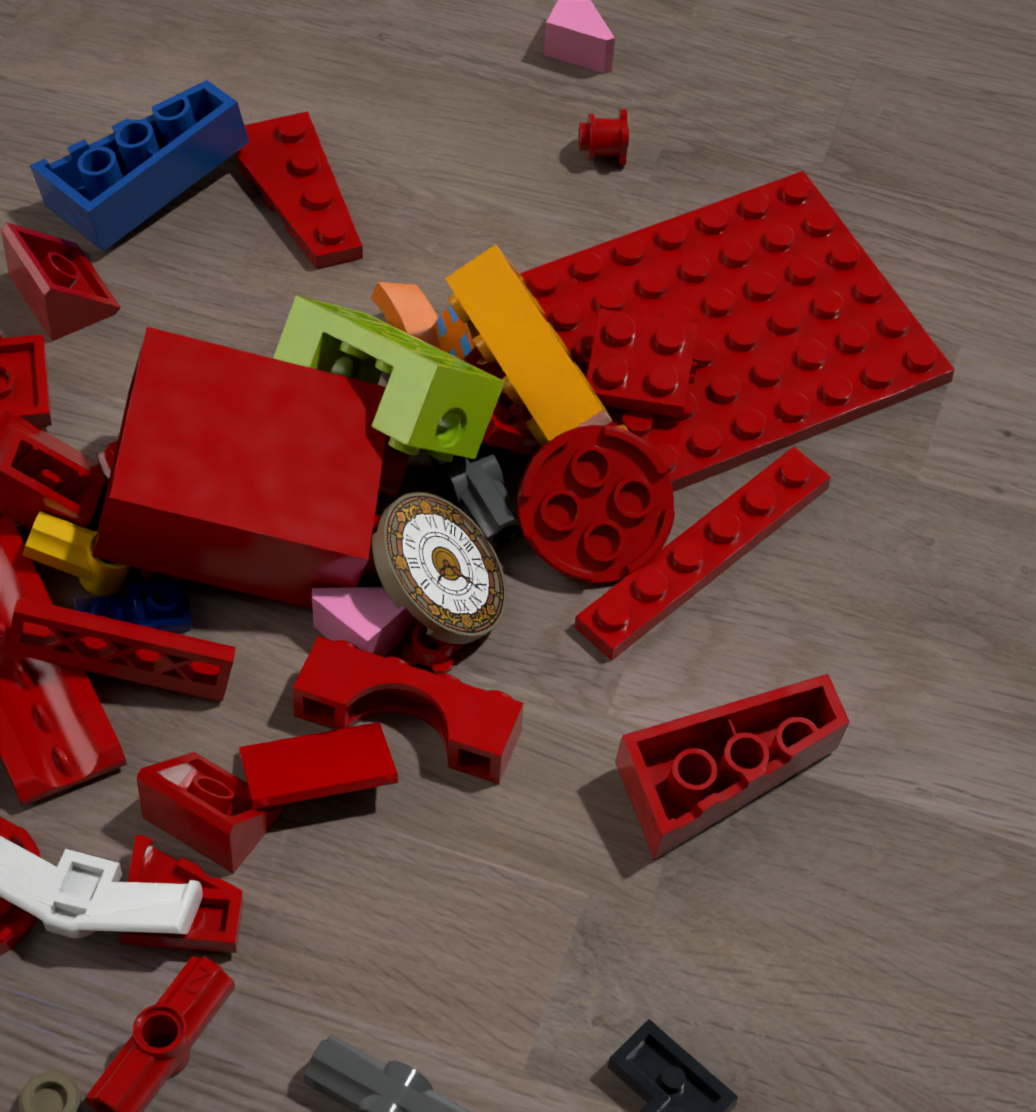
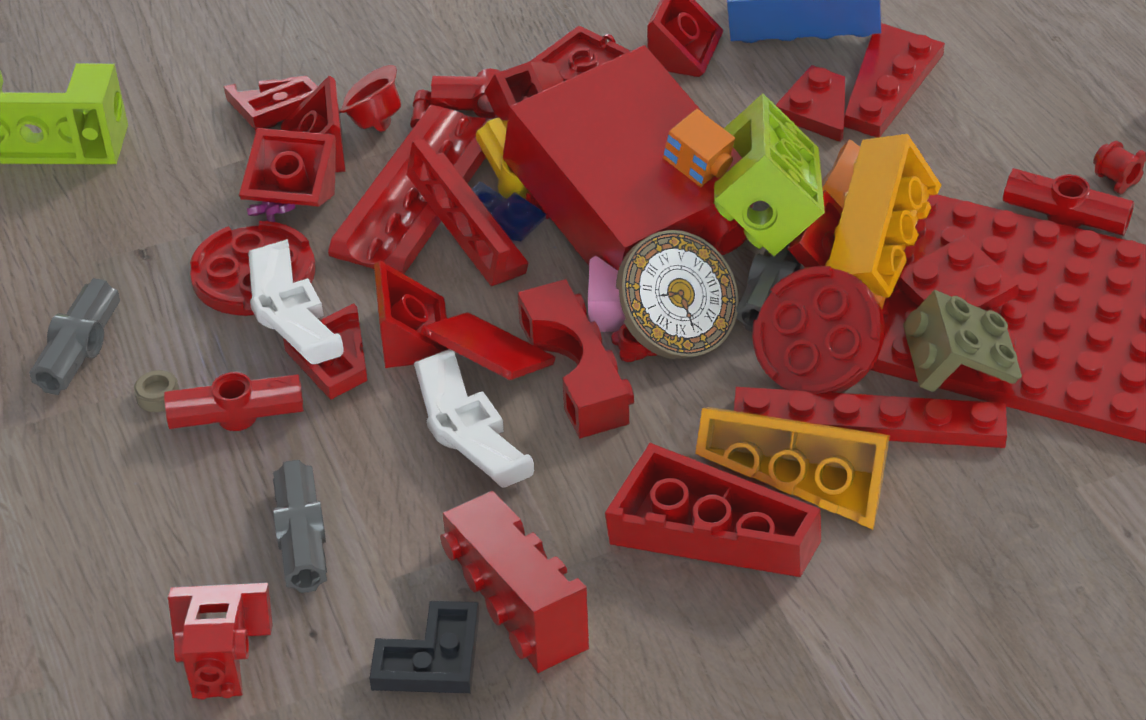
camera: 55 degrees right, 10 degrees down
none -> white plate [414,349,534,488]
none -> red wedge [440,491,589,673]
none -> orange brick [663,109,735,187]
none -> light orange wedge [695,407,890,530]
none -> red wing [776,65,845,142]
none -> olive bracket [903,290,1022,392]
none -> red piece [1003,168,1135,236]

